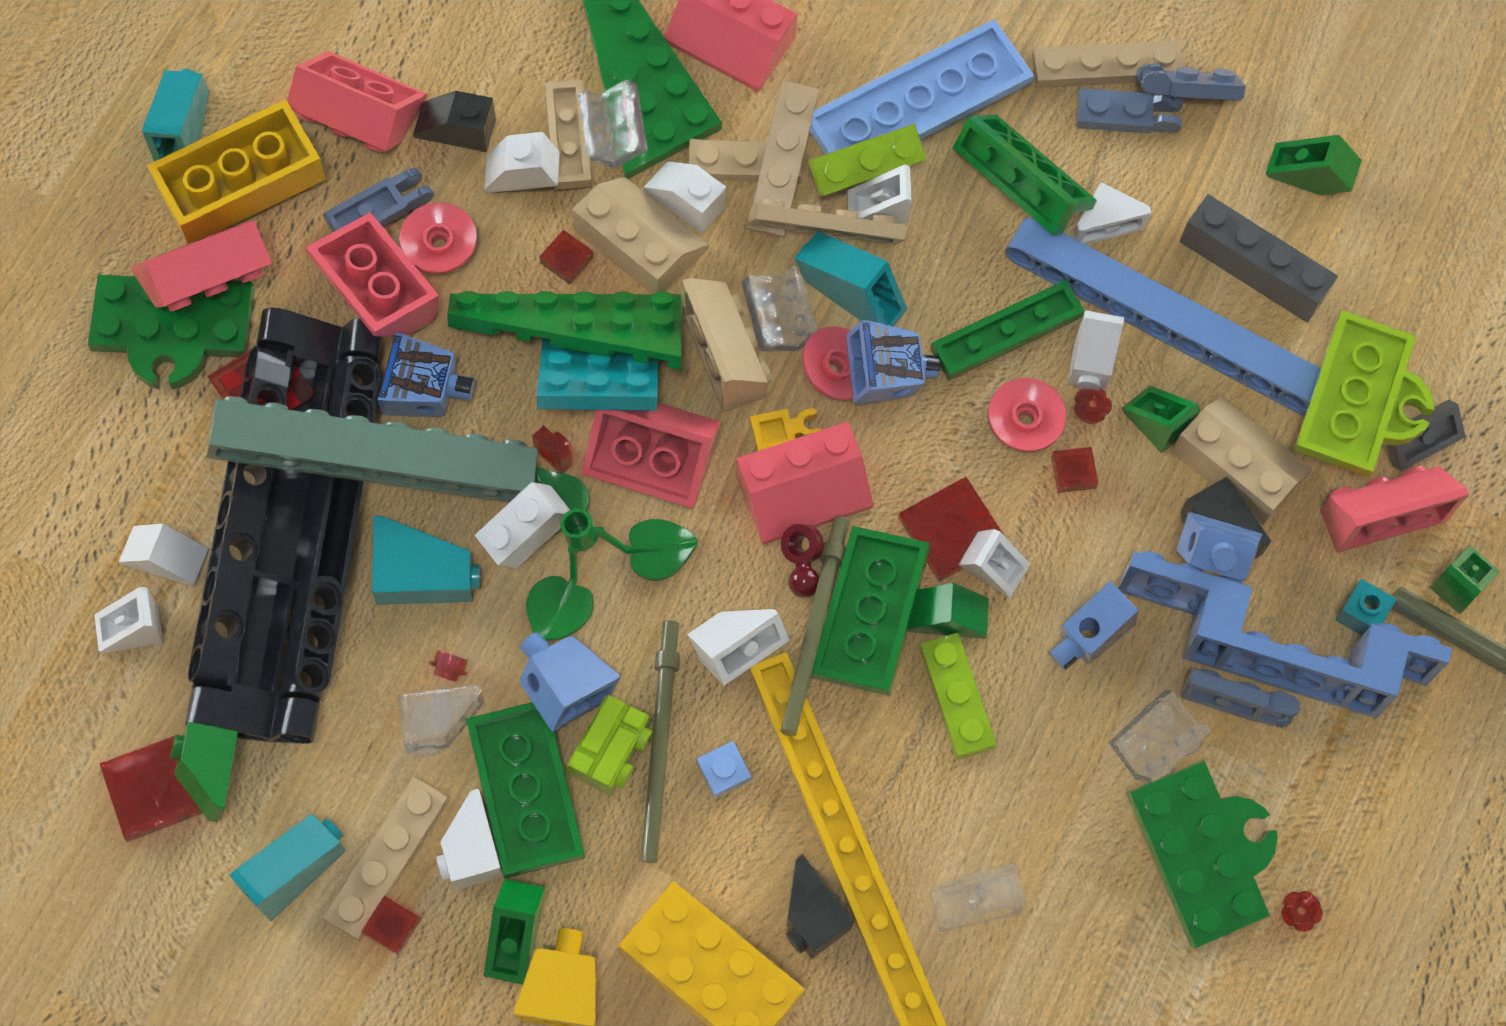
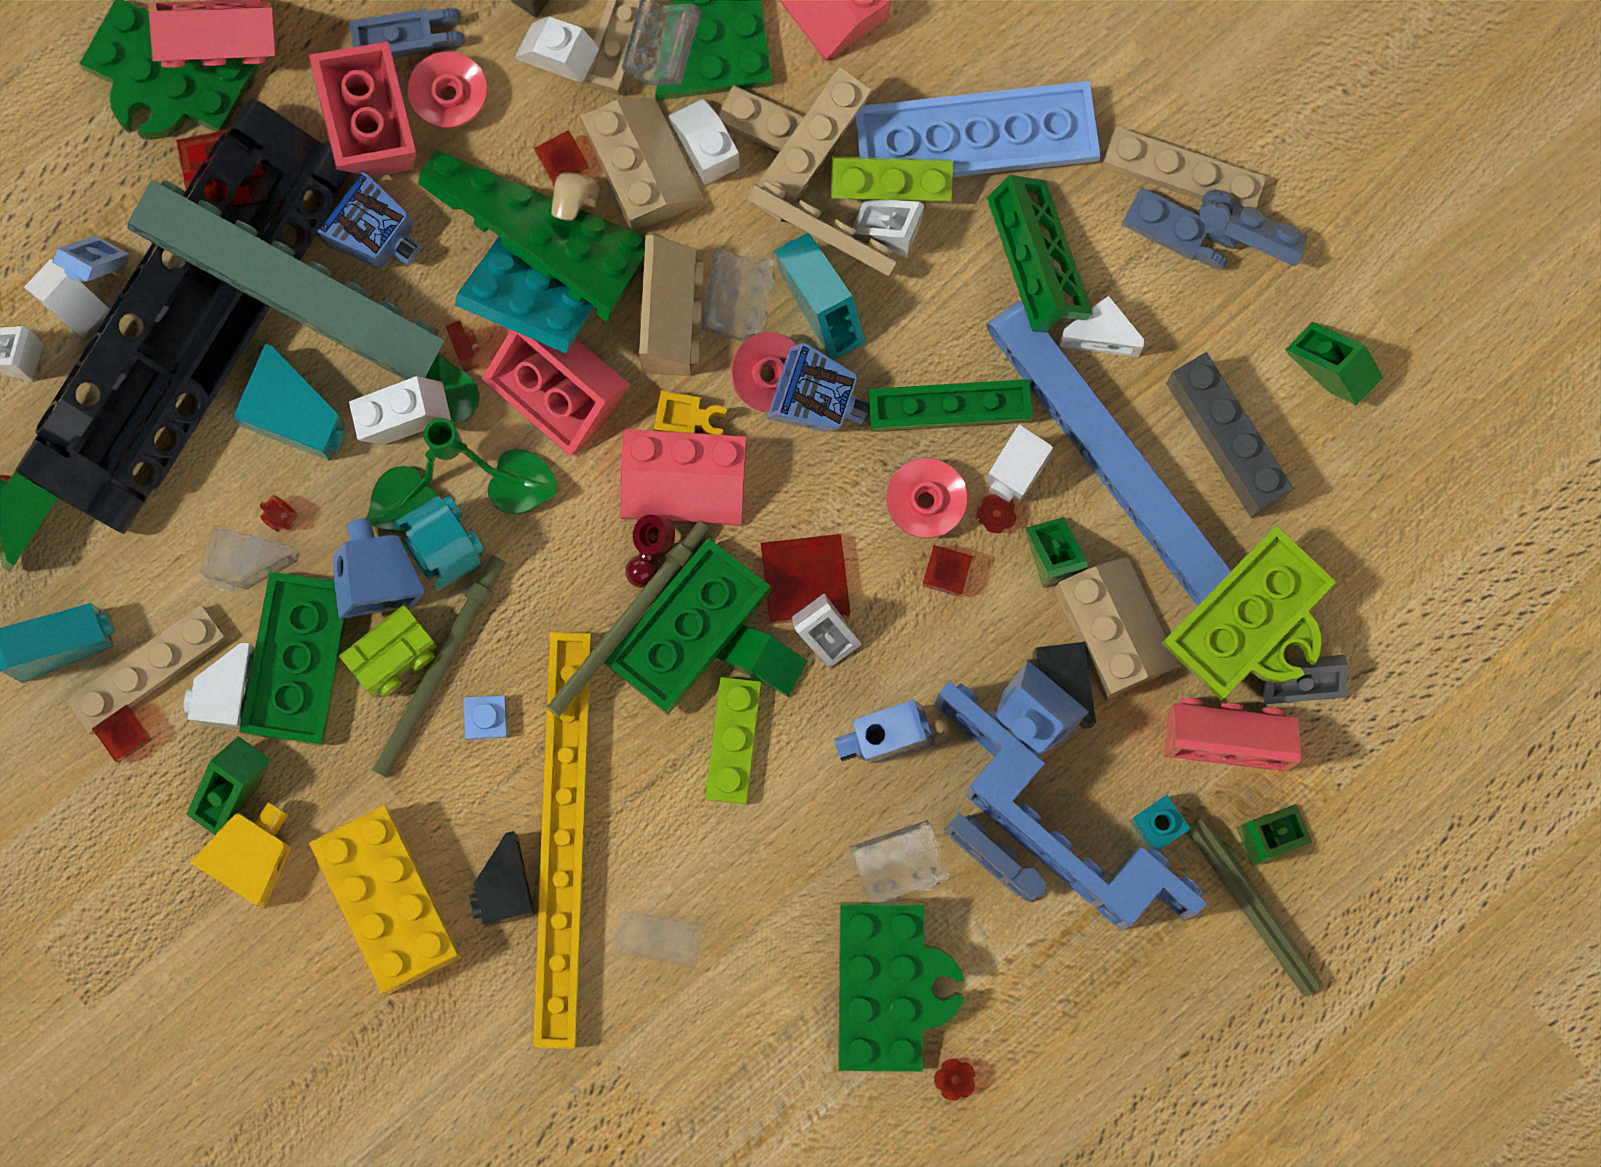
camera: 25 degrees right, 10 degrees up
white slope [688,609,790,686] -> none
none -> light blue plate [53,235,129,282]
none -> teal brick [395,495,484,591]
none -> tan hair [552,172,601,221]

